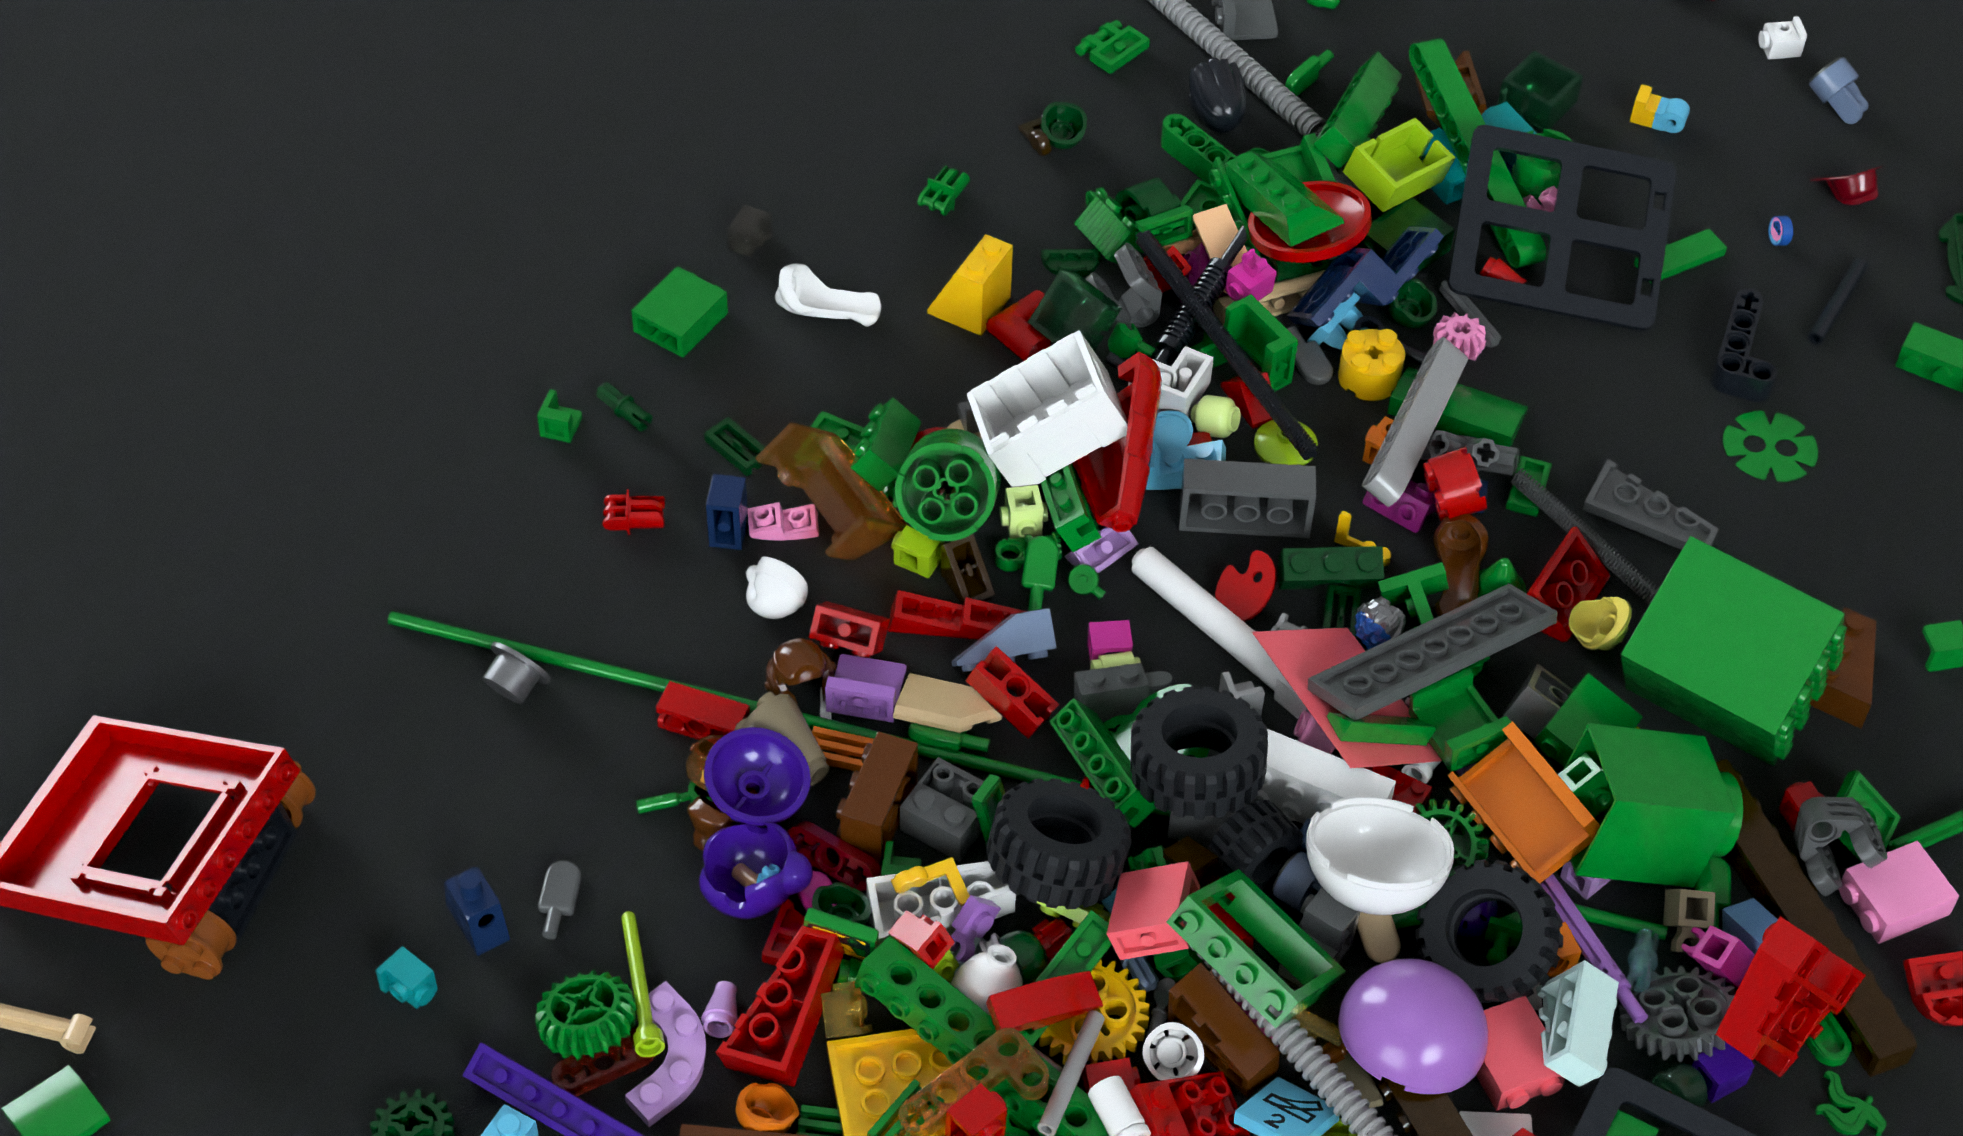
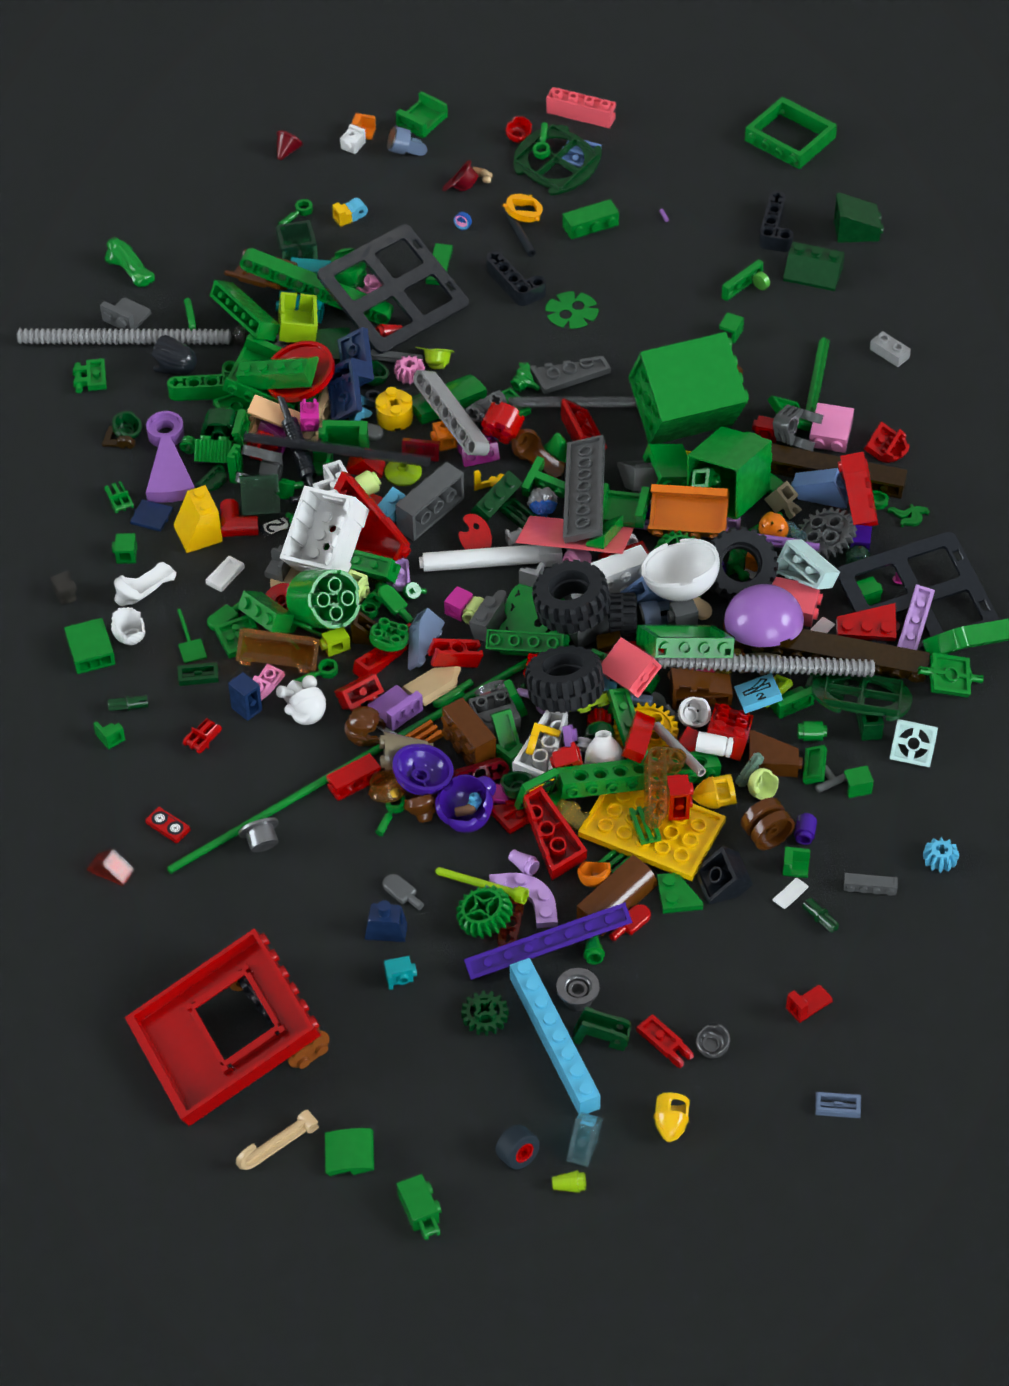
camera: 50 degrees left, 0 degrees up
light yellow piece [1569,597,1632,651] -> none
dark pink brick [1681,925,1755,988] -> none
none -> slope [87,849,134,886]
none -> white hair [111,607,145,646]
none -> green brick [112,533,137,564]
none -> dark blue piece [130,499,173,532]
none -> tile [145,807,191,844]
none -> medium lavender piece [146,411,195,503]
none -> green piece [177,609,207,664]
none -> white tile [206,556,245,592]
none -> green piece [207,602,240,631]
none -> green tile [227,444,244,484]
none -> white piece [276,675,317,704]
none -> green piece [278,199,313,228]
none -> green piece [294,659,338,682]
none -> orange panel [351,113,376,140]
none -> green tile [369,617,409,652]
none -> green panel [396,91,448,138]
none -> dark red tile [402,438,440,461]
none -> lime piece [416,347,455,369]
none -> tan arm [473,167,493,184]
none -> clear piece [475,680,506,697]
none -> green tile [490,708,520,752]
none -> light orange piece [503,194,543,222]
none -> green animal [510,362,540,392]
none -> orange helmet [758,512,789,537]

